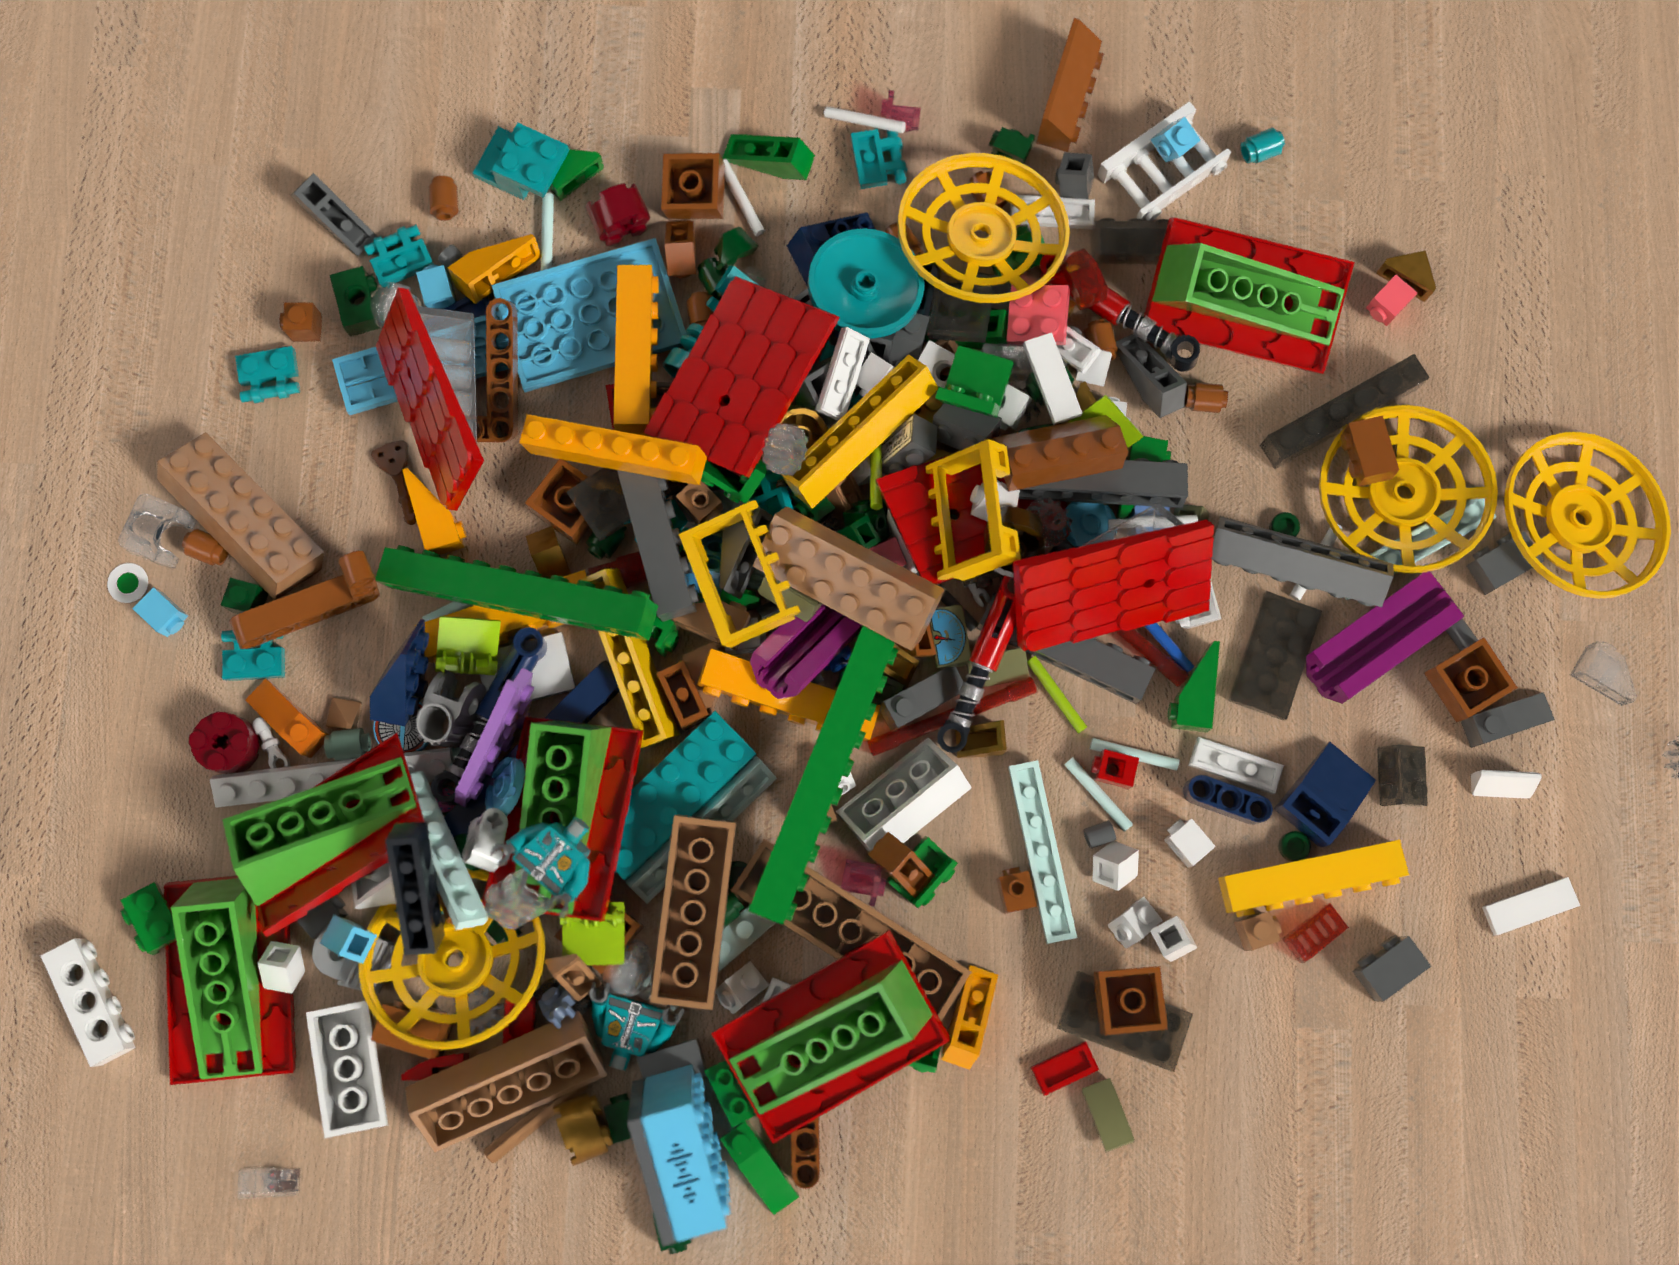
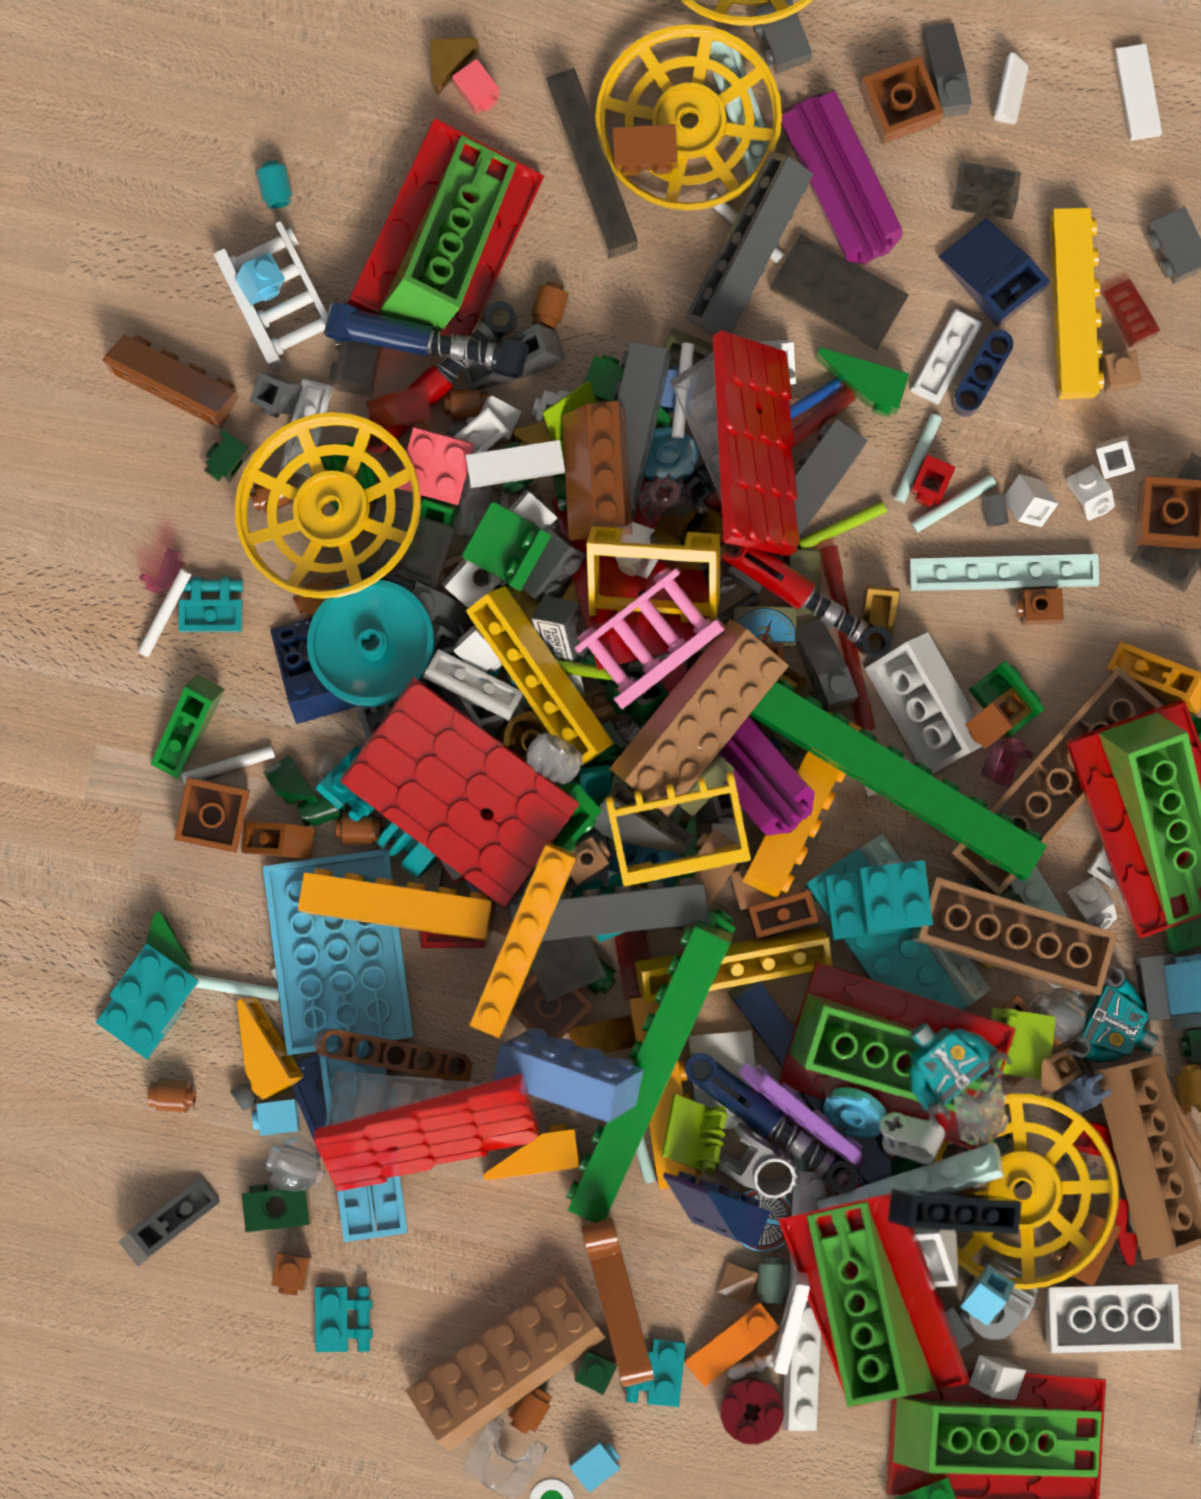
camera: 80 degrees left, 5 degrees up
teal plate [364,224,434,289] -> none
reddish brown piece [371,440,417,525] -> none
dark red brick [585,183,651,246] -> none
white brick [1164,819,1216,868] -> none
dark green tile [1269,512,1300,537] -> none
dark green tile [1278,831,1311,862] -> none
dark grey hinge [1445,618,1478,650] -> none
none -> piece [323,303,529,378]
none -> medium blue brick [493,1028,643,1122]
none -> bright pink fence [575,567,726,709]
none -> white tile [772,1271,810,1375]
none -> teal bracket [825,860,933,940]

